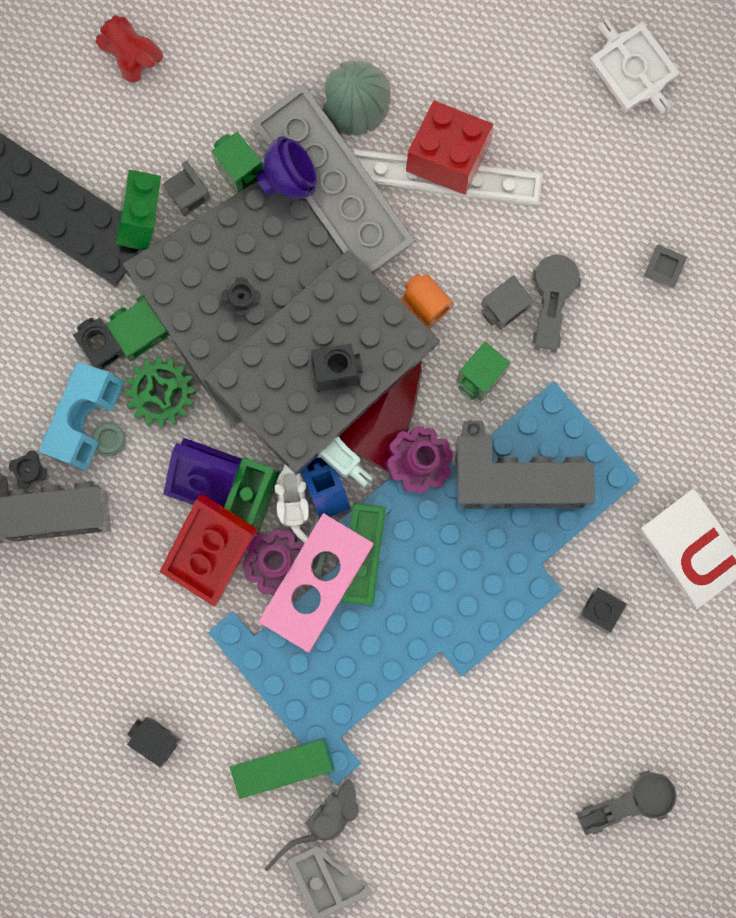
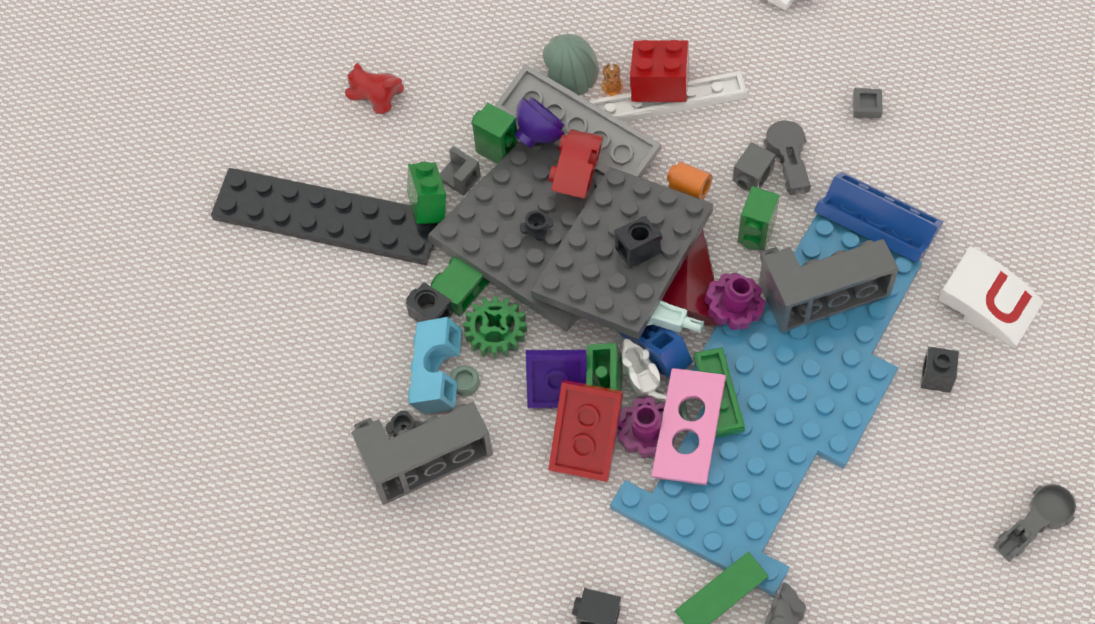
camera: 15 degrees left, 20 degrees down
none -> red brick [548,129,604,199]
none -> clear orange pin [601,63,623,96]
none -> blue slope [814,172,944,263]

